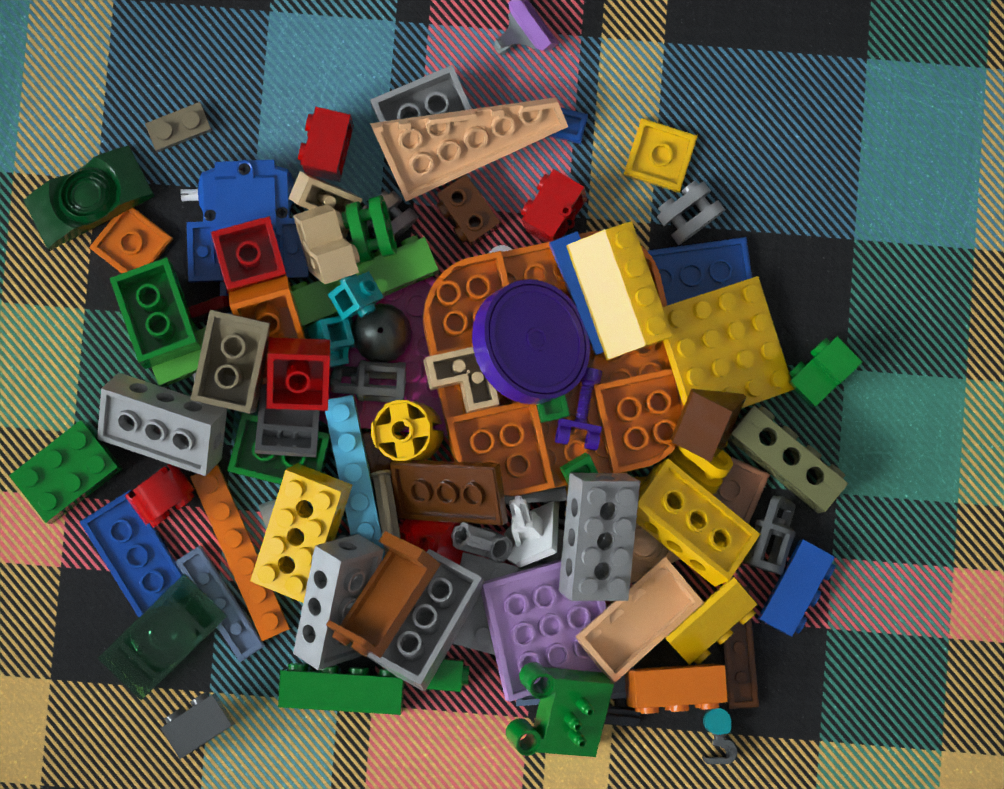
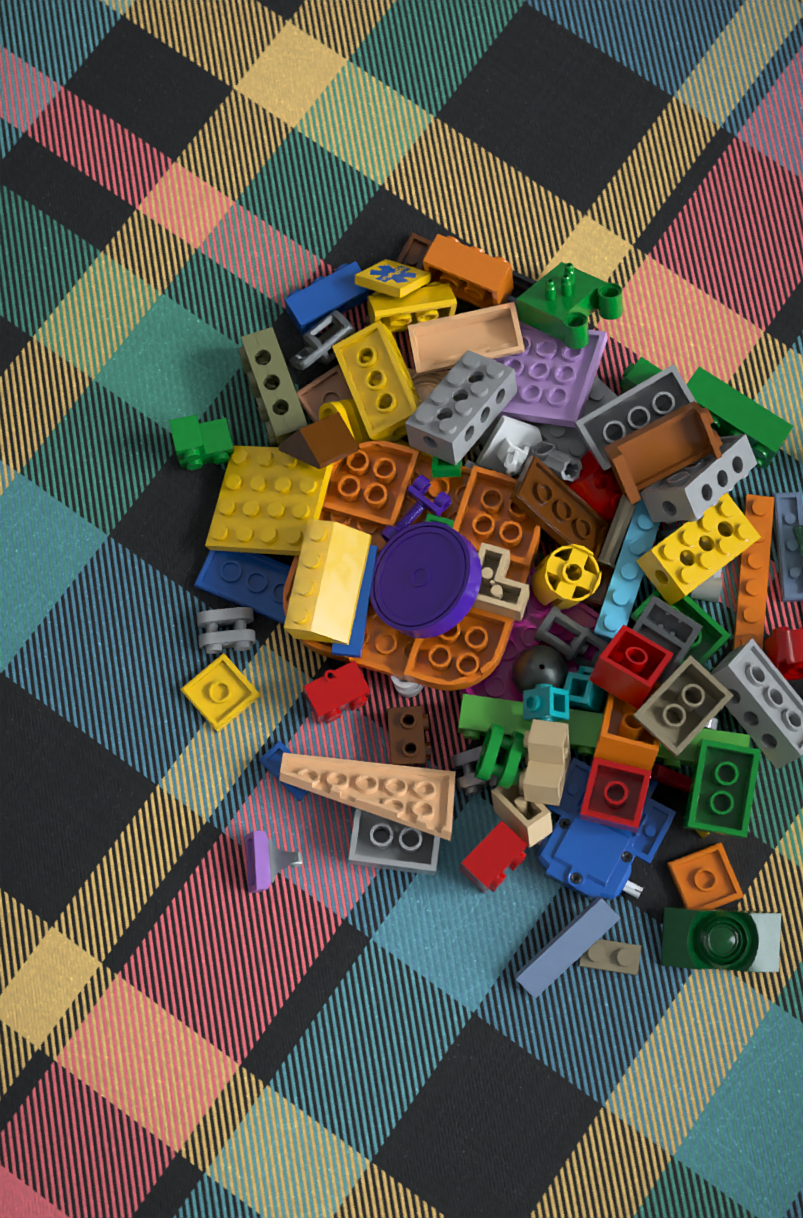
camera: 150 degrees left, 10 degrees down
leg [702,708,738,764] -> none
none -> yellow tile [355,259,431,298]
none -> sand blue tile [514,895,621,998]

